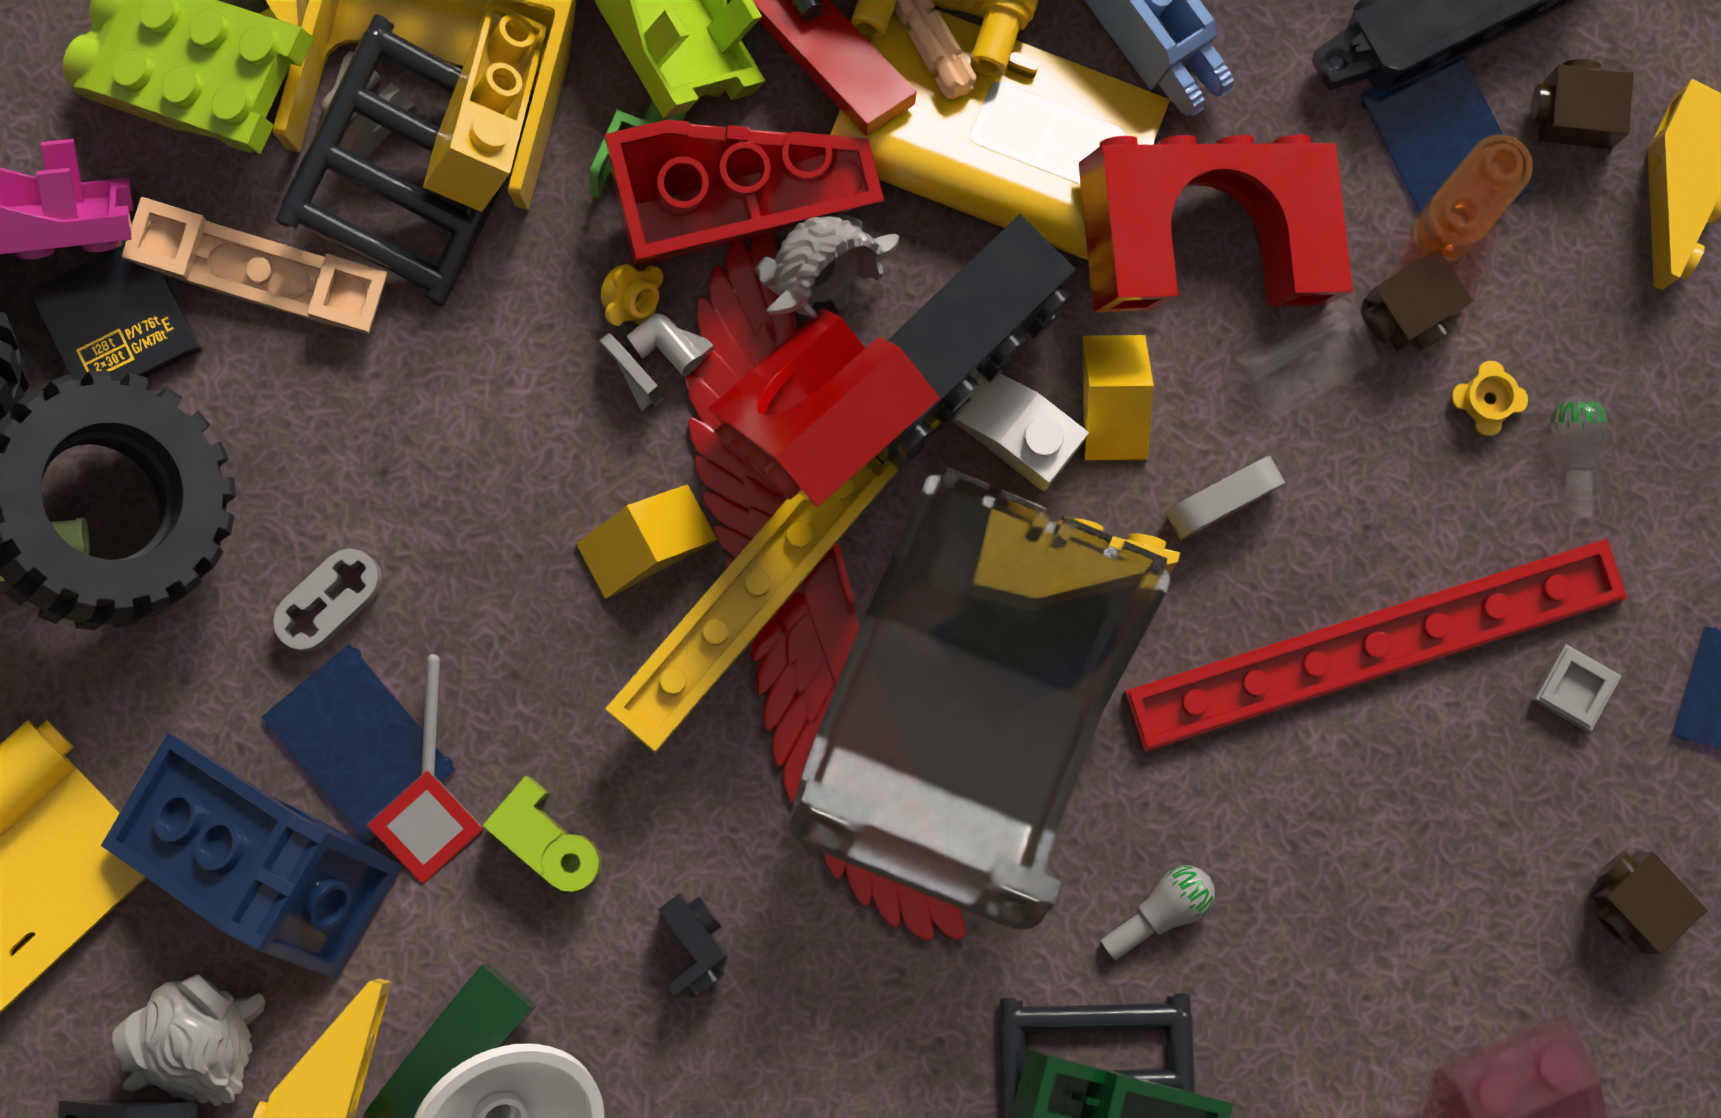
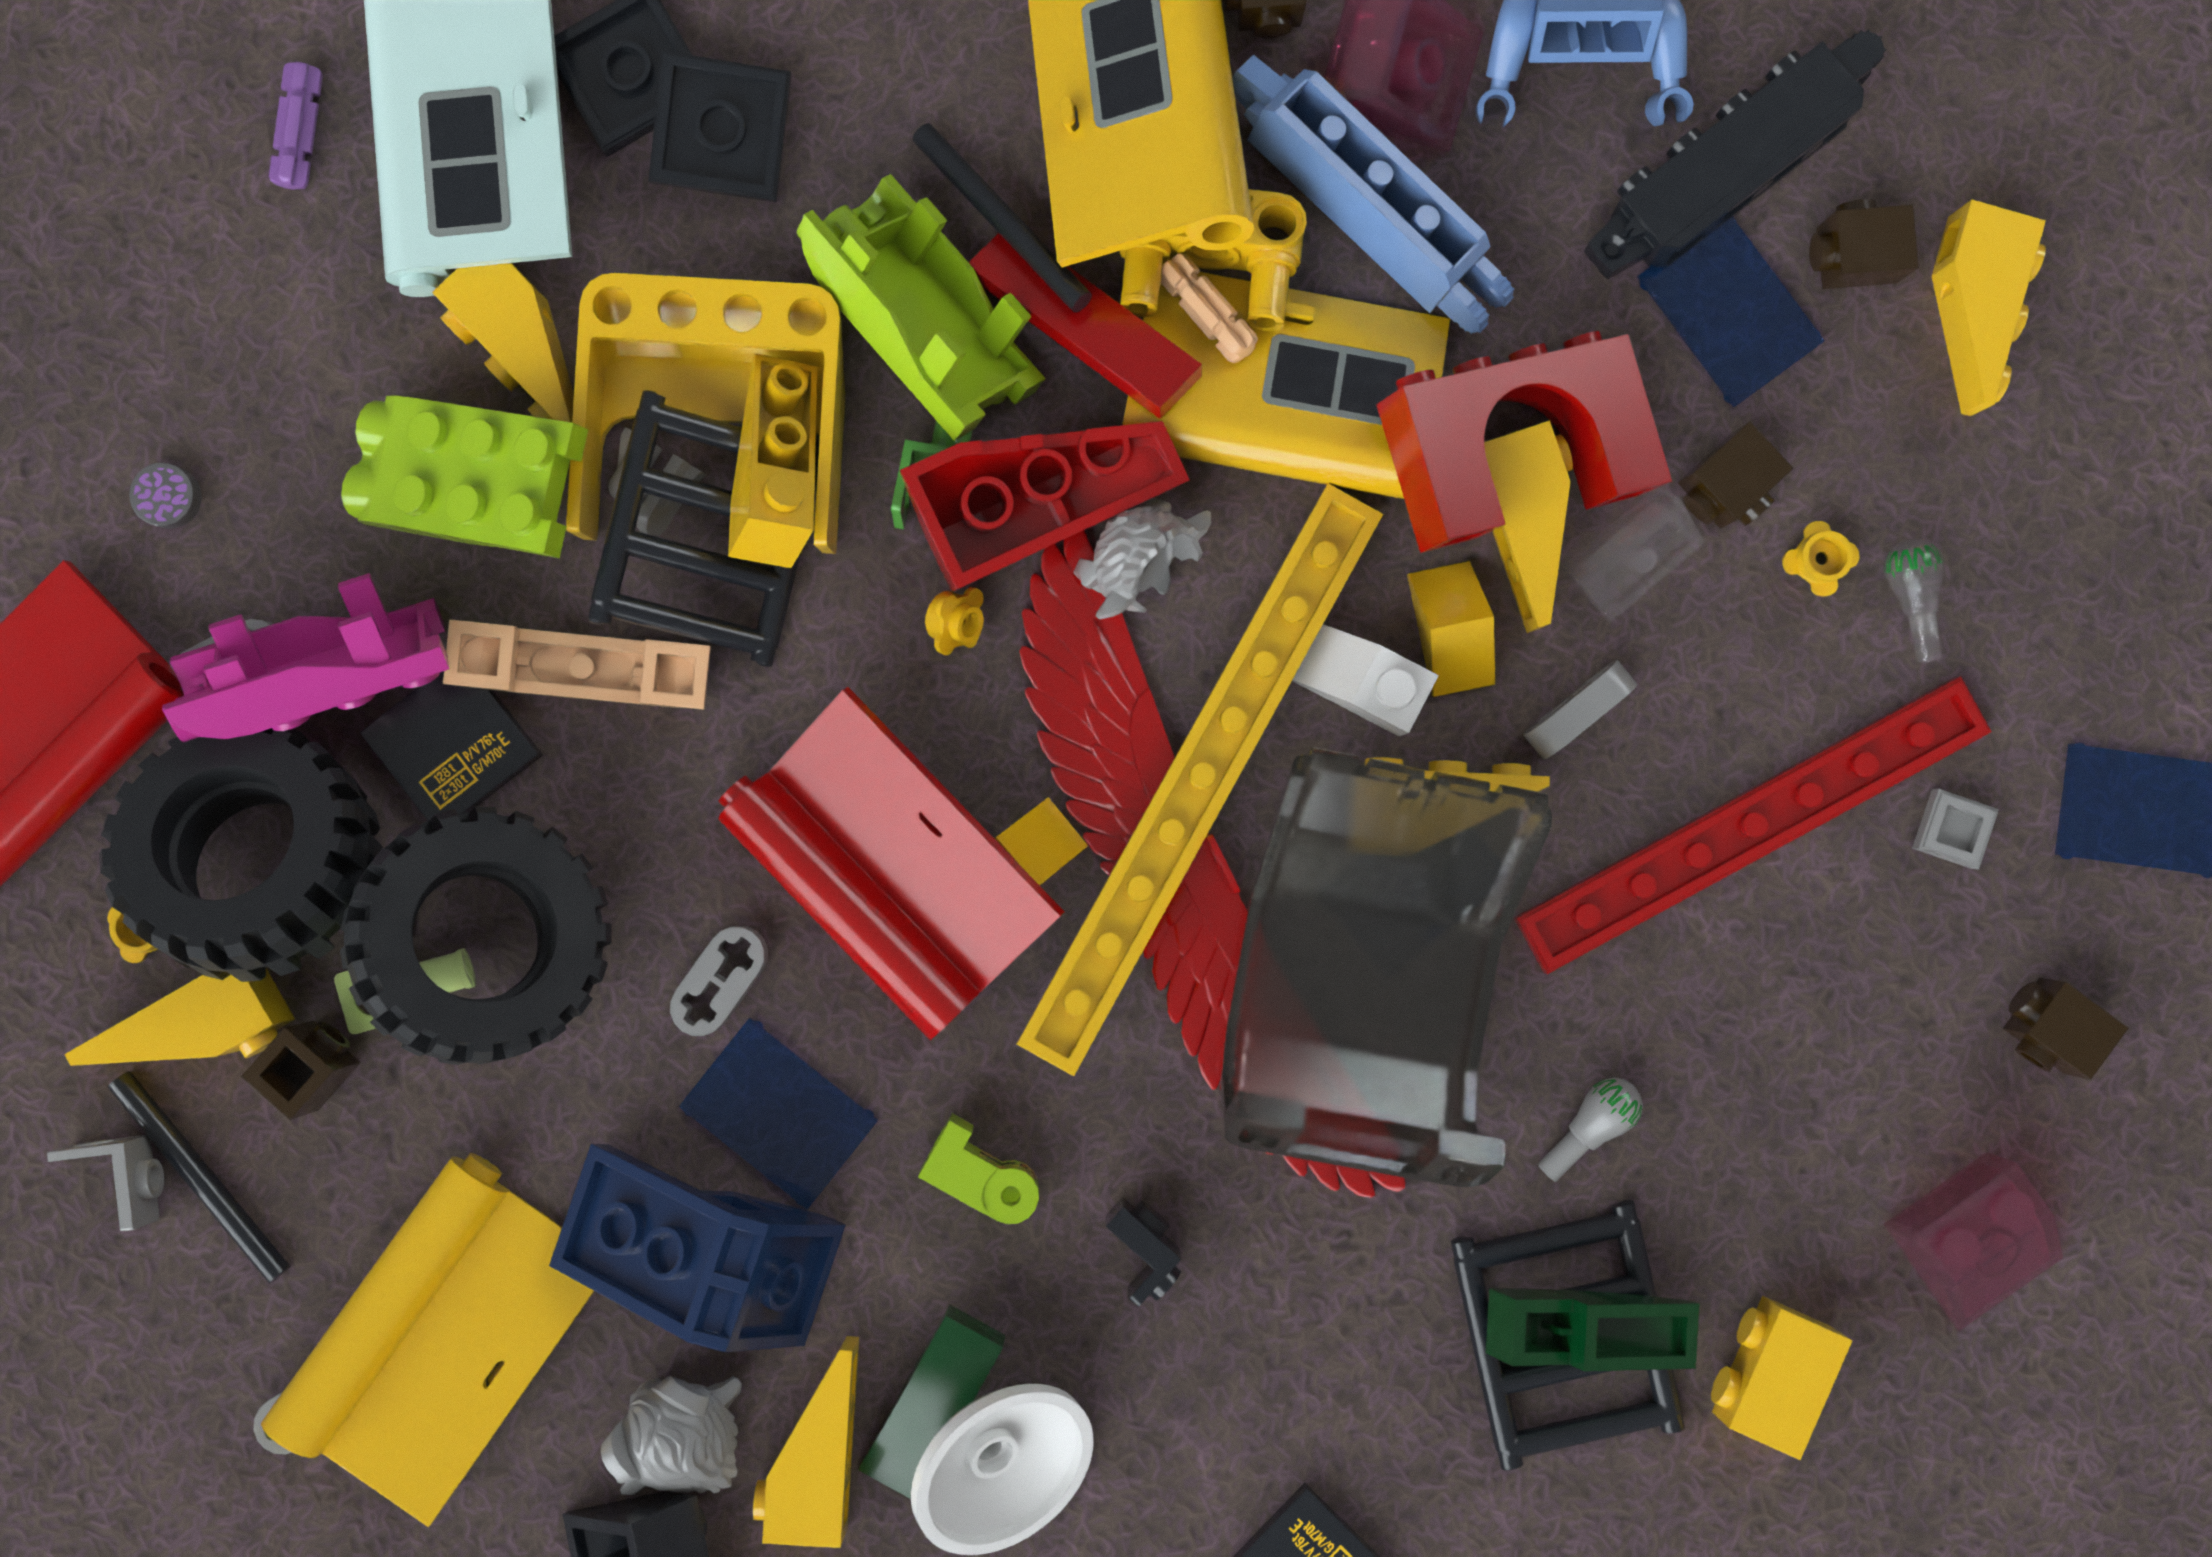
camera: 10 degrees left, 5 degrees up
piece [367,654,484,884] -> none
light grey piece [599,314,715,411] -> none
red arch [708,308,940,508] -> none
black piece [866,214,1076,476] -> none
clear orange brick [1413,134,1533,262] -> none
none -> door [718,687,1065,1041]
none -> yellow slope [1484,420,1573,633]

